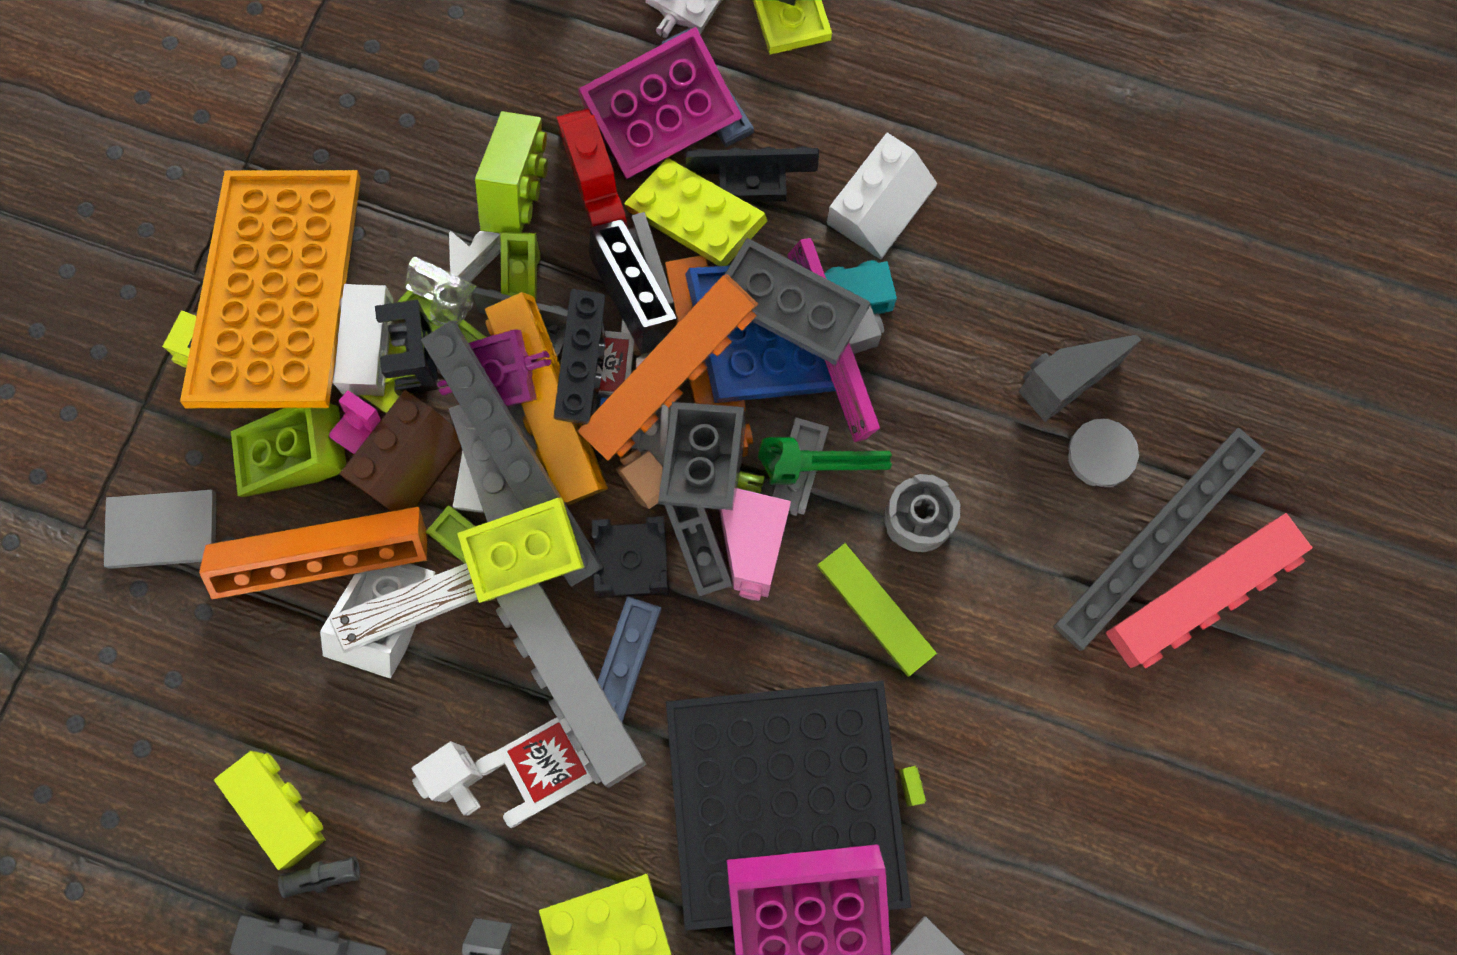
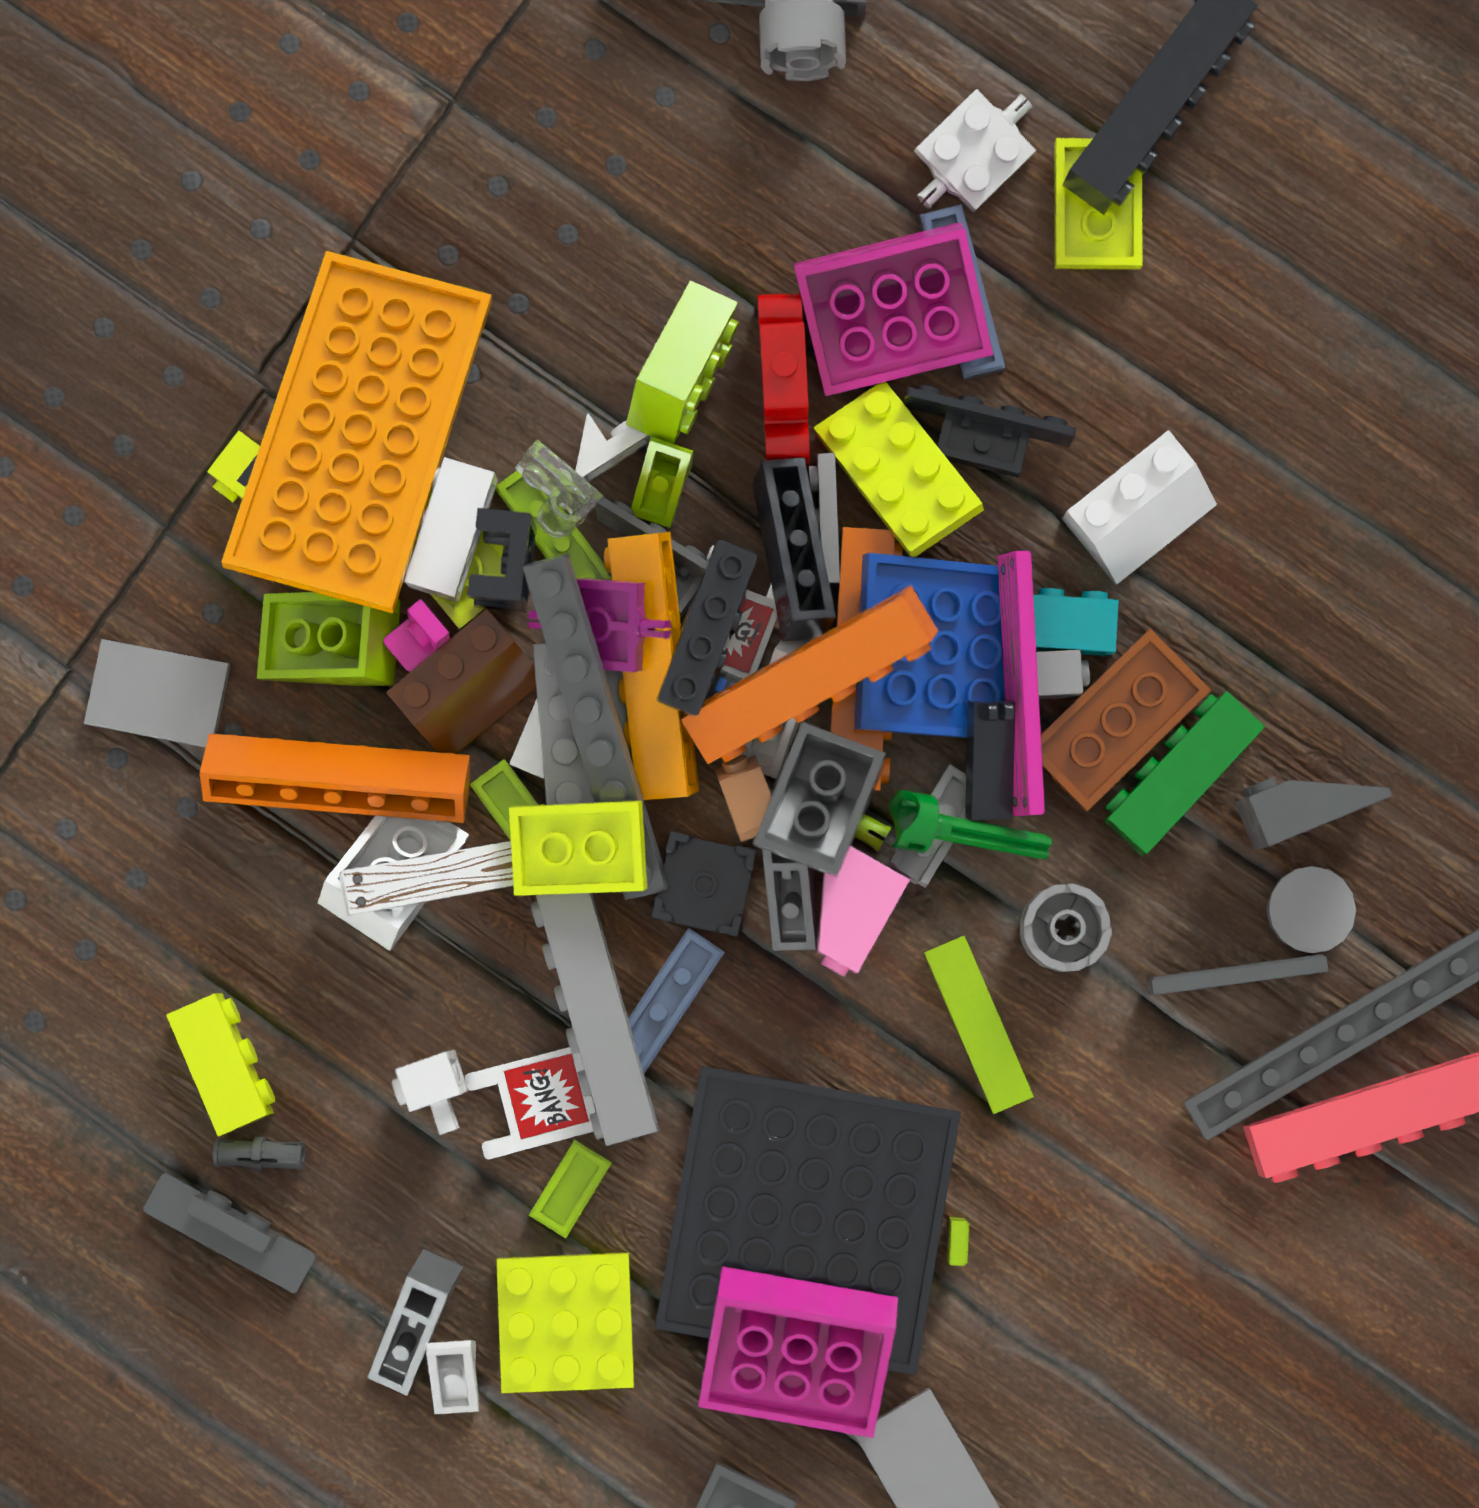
camera: 20 degrees right, 10 degrees up
dark grey plate [725,238,870,366] -> none
none -> lime tile [529,1139,612,1238]
none -> black hinge [965,700,1015,820]
none -> dark orange plate [1041,628,1212,812]
none -> green brick [1103,691,1266,856]
none -> dark grey tile [1146,954,1328,995]

